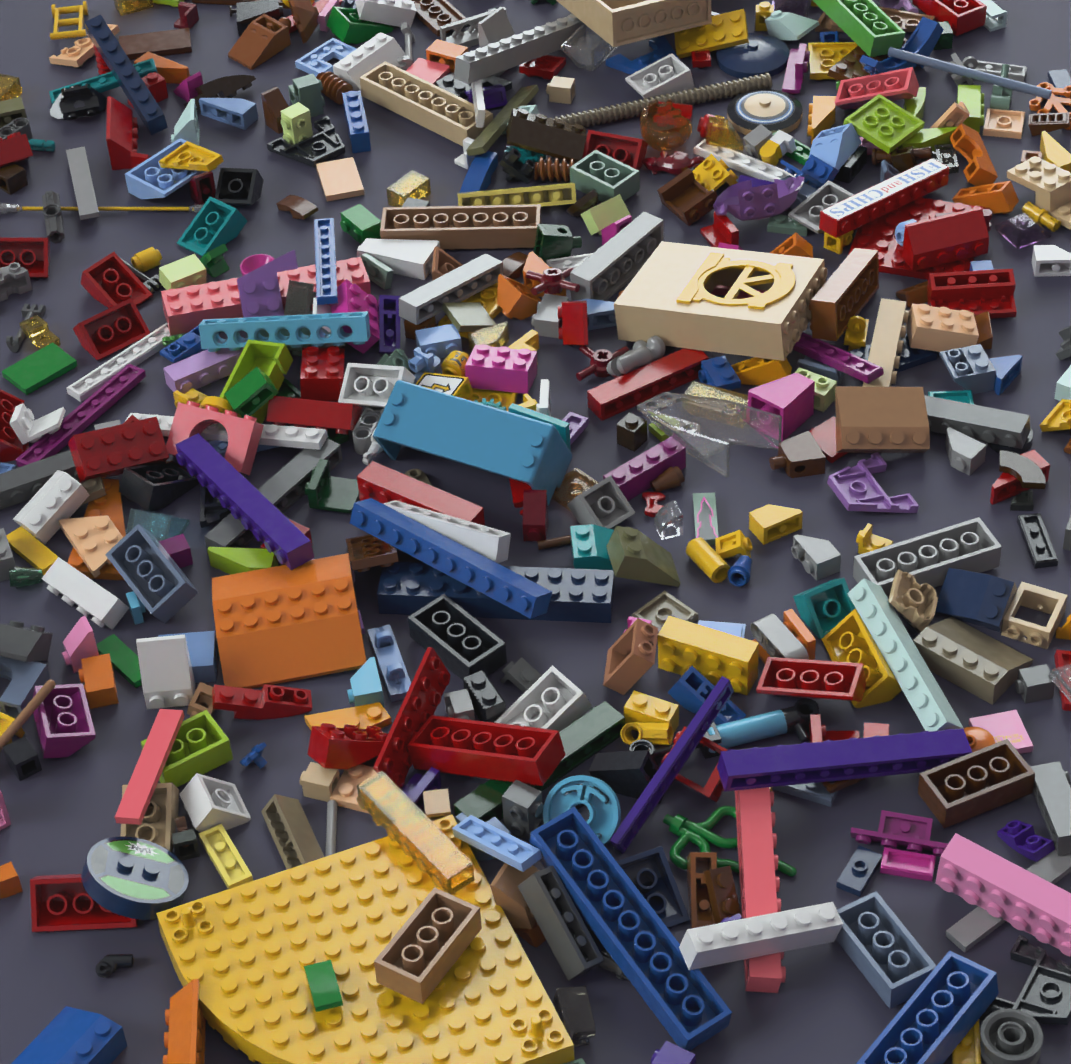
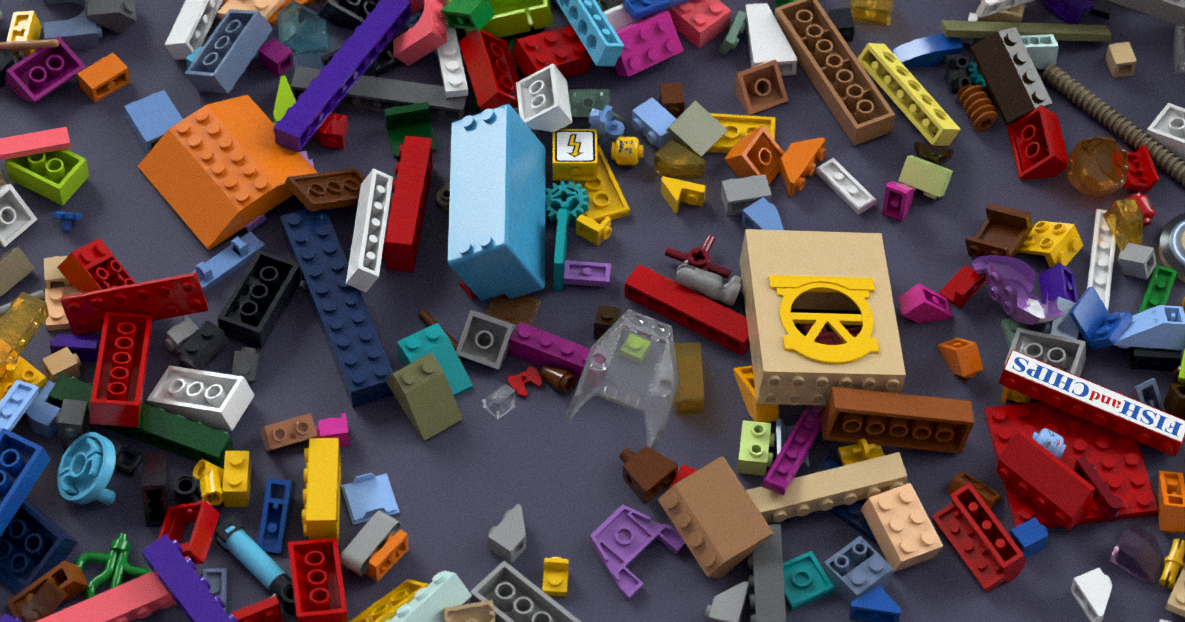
camera: 60 degrees right, 10 degrees up
bright pink slope [61,616,99,673] -> none
green tile [96,634,142,688] -> none
white slope [136,635,195,709] -> none
medium nougat brick [187,682,216,717] -> none
red slope [212,684,312,720] -> none
light orange wing [304,702,392,730] -> none
medium azure slope [347,657,385,707] -> none
blue brick [350,498,552,619] -> none
dark purple slope [378,295,400,354] -> none
light grey brick [399,253,503,325] -> none
dark pink brick [465,344,537,394] -> none
reddish brown slope [502,252,528,279] -> none
red plate [519,55,566,79] -> none
dark red slope [523,489,549,541] -> none
dark red bar [526,267,580,296] -> none
dark green torso [534,224,582,263] -> none
white plate [536,379,551,416] -> none
red slope [558,300,588,345] -> none
sand green brick [570,150,640,202] -> none
light grey brick [570,212,664,301] -> none
dark purple tile [610,676,734,854] -> none
dark tan tile [632,590,698,638] -> none
dark red animal [642,151,705,175] -> none
yellow brick [686,537,730,583] -> none
tile [693,492,719,545] -> none
blue bracket [698,355,741,402] -> none
yellow bracket [715,530,753,559] -> none
blue cone [728,555,752,587] -> none
dark pink slope [747,373,815,441] -> none
yellow slope [749,504,803,545] -> none
leg [760,130,796,166] -> none
teal slope [793,578,856,639] -> none
dark orange slope [975,311,993,349] -> none

